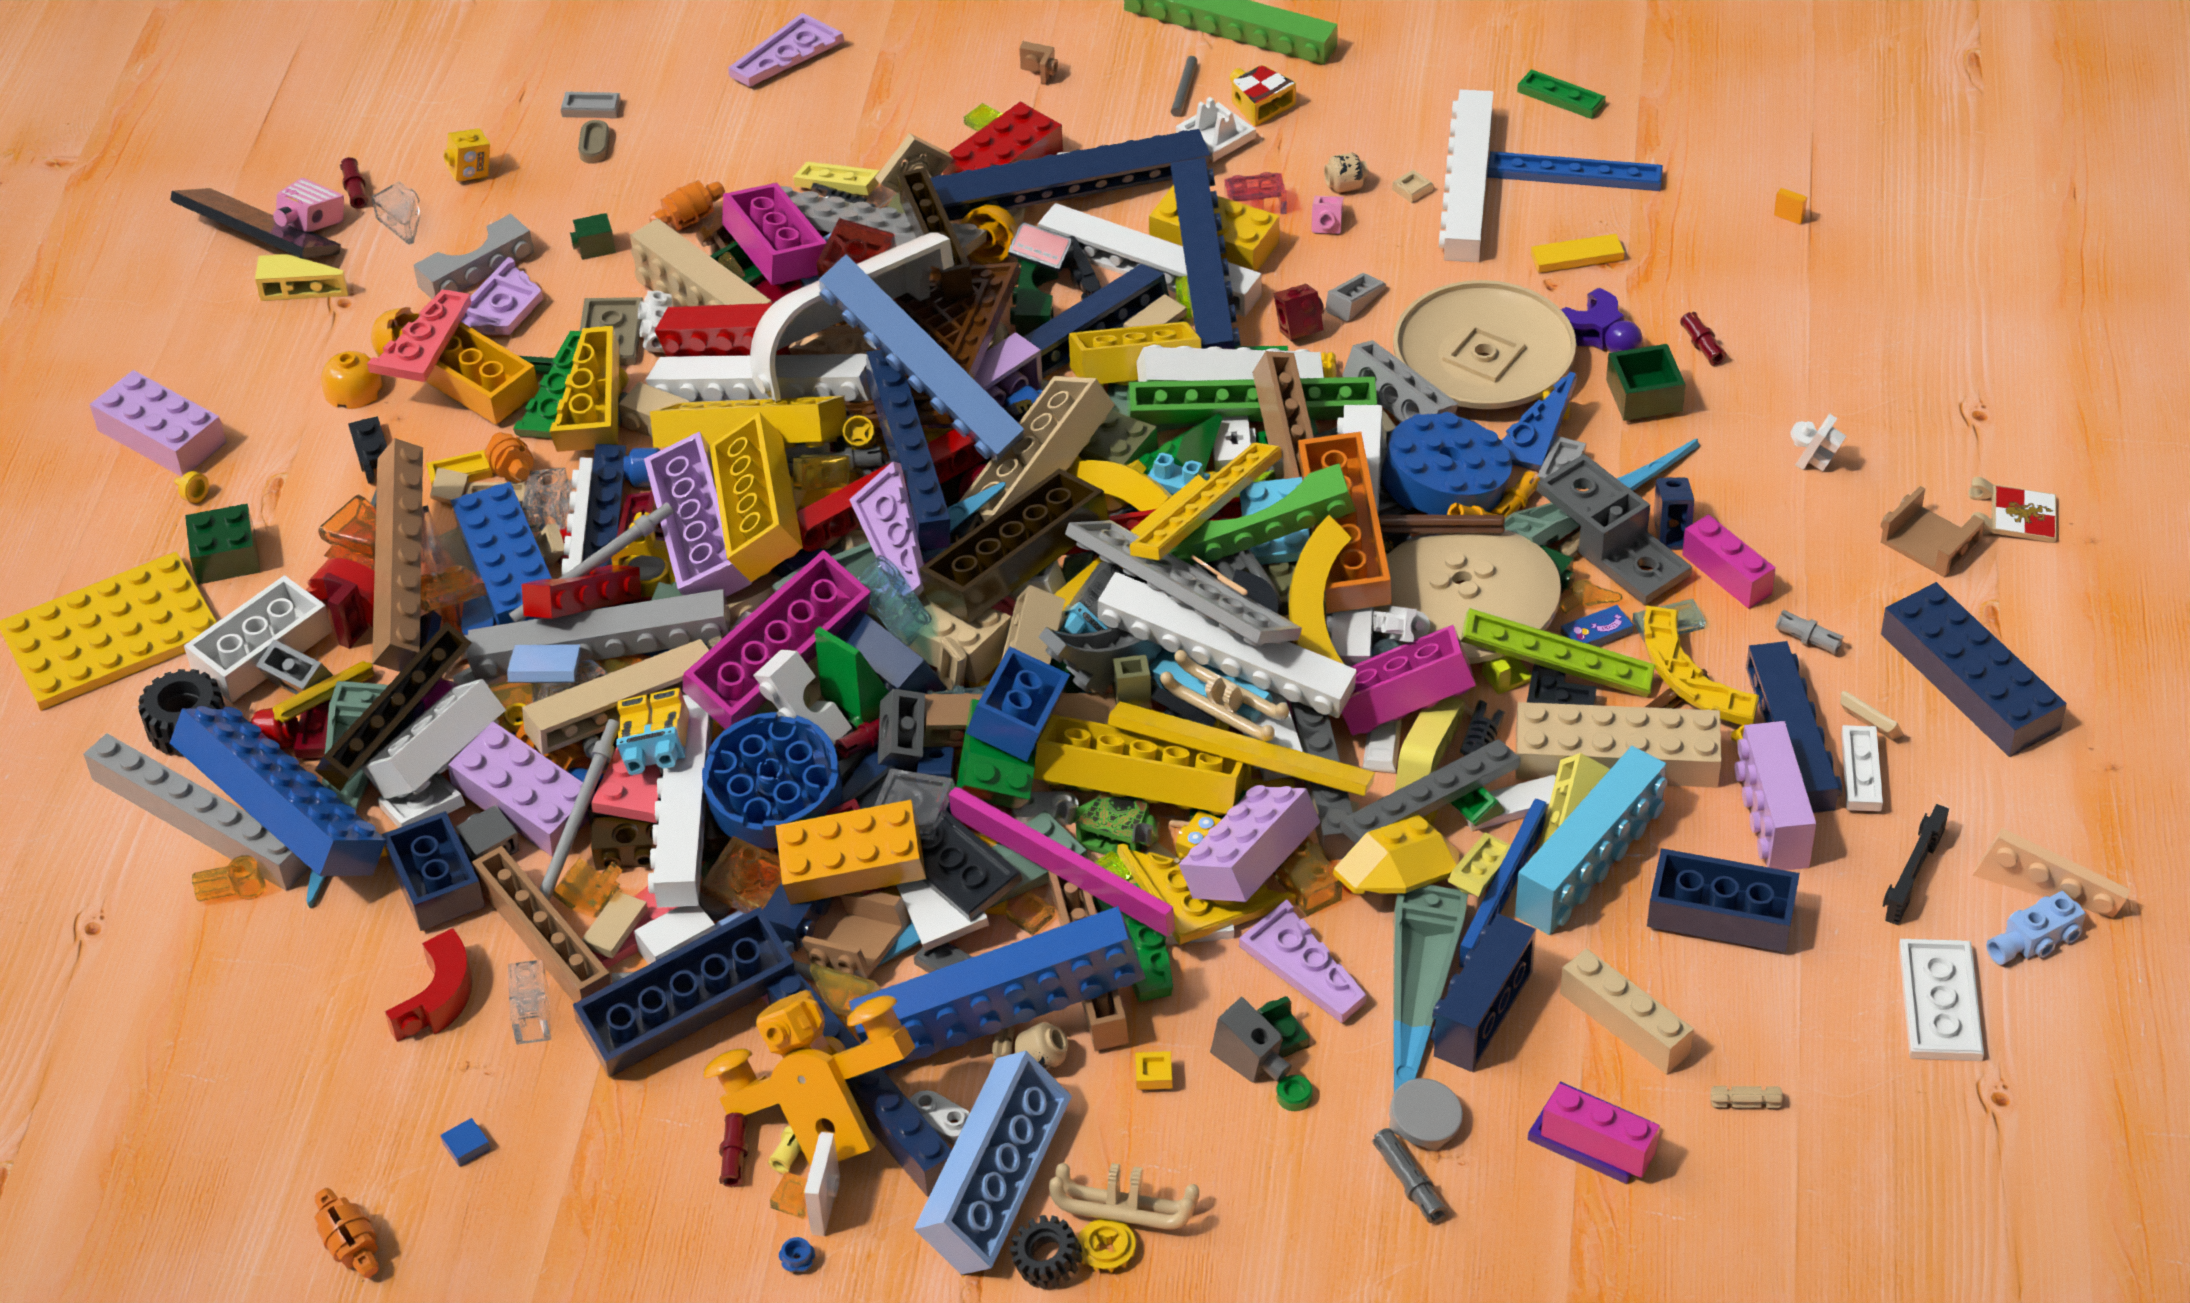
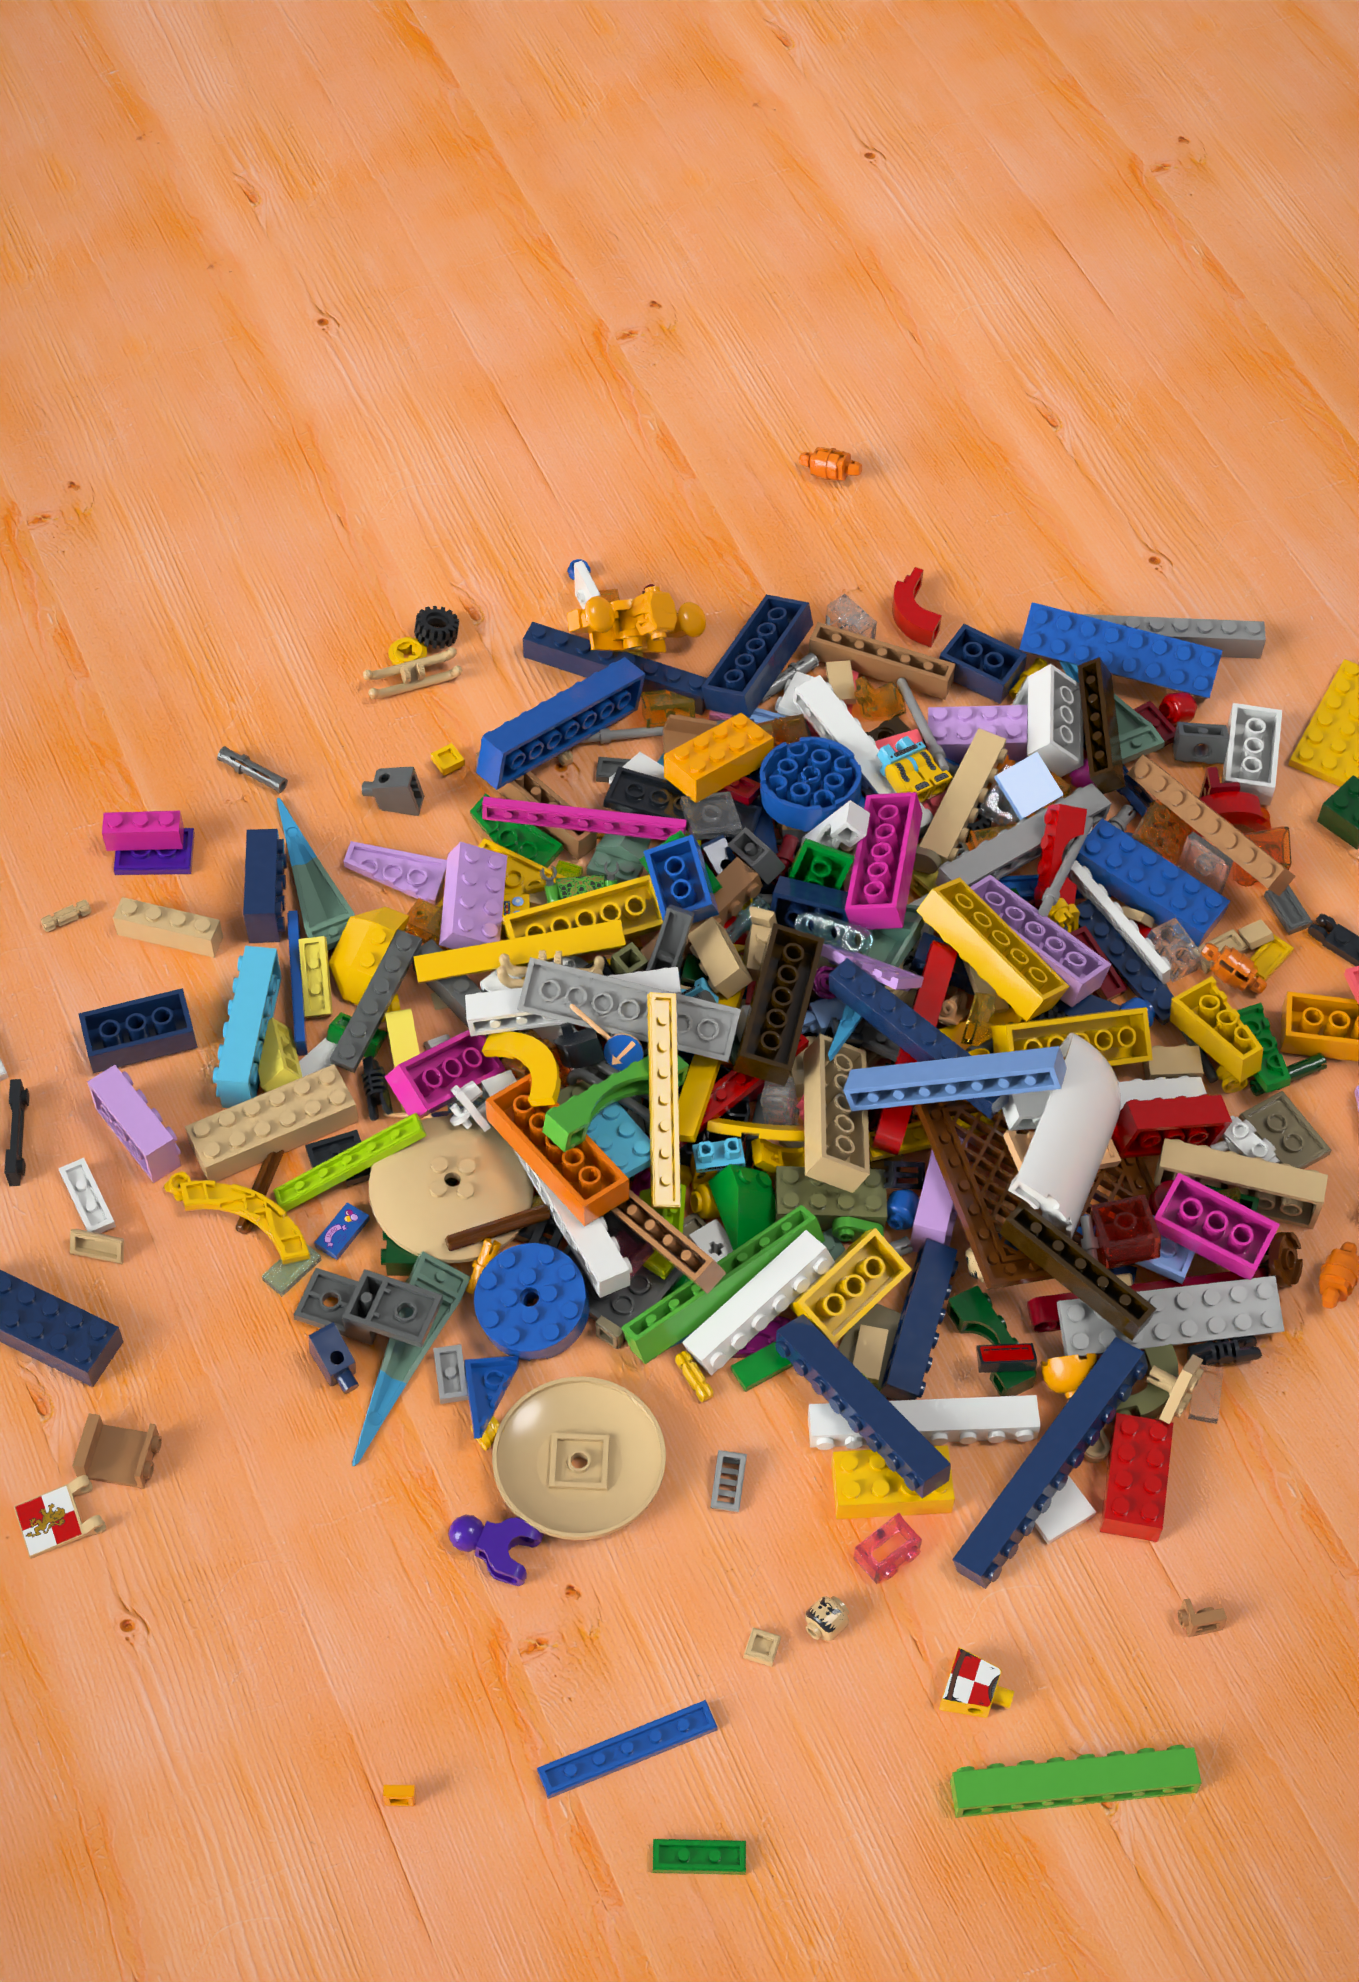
camera: 145 degrees right, 10 degrees up
black tyre [138,669,225,756] -> none
clear yellow piece [192,855,266,902] -> none
yellow axle [272,661,374,723] -> none
blue tile [440,1118,491,1167] -> none
dark grey head [455,805,519,865] -> none
light yellow plate [793,162,880,196] -> none
white plate [909,1090,970,1145] -> none
light blue brick [914,1050,1072,1275] -> none
clear neon green tile [964,103,1003,132] -> none
black hinge [1064,236,1101,301] -> none
dark grey bar [1171,56,1198,117] -> none
white plate [1176,97,1256,162] -> none
dark green bracket [1257,996,1309,1058] -> none
dark red head [1273,284,1324,340] -> none
green tile [1276,1075,1312,1111] -> none
bright pink bracket [1312,196,1344,234] -> none
light grey brick [1342,340,1458,422] -> none
light grey tile [1389,1078,1463,1151] -> none
white brick [1439,89,1493,262] -> none
light orange pin [1491,471,1540,518] -> none
yellow tile [1530,233,1624,273] -> none
clear yellow animal [1559,579,1623,614] -> none
dark green piece [1606,344,1686,421] -> none
dark red pin [1680,311,1727,366] -> none
dark pink brick [1682,514,1776,609] -> none
dark blue brick [1746,641,1842,813] -> none
light grey pin [1775,610,1844,655] -> none
white hips [1790,413,1846,471] -> none

